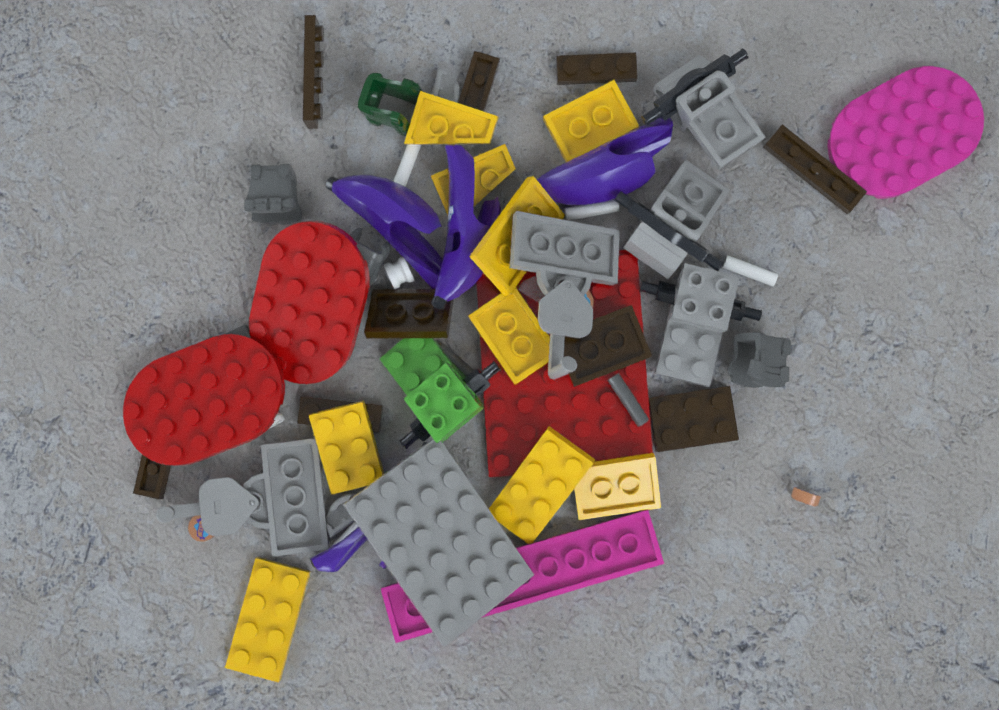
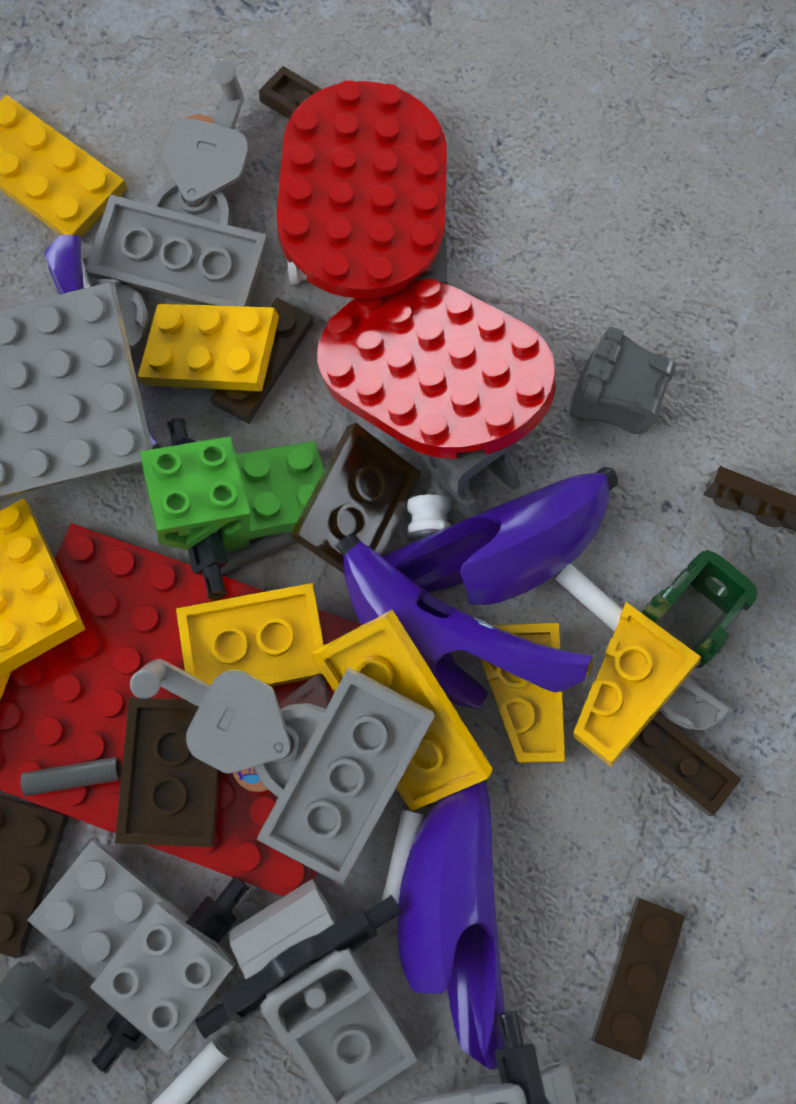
camera: 115 degrees right, 10 degrees down
yellow plate [543,80,639,162] -> none

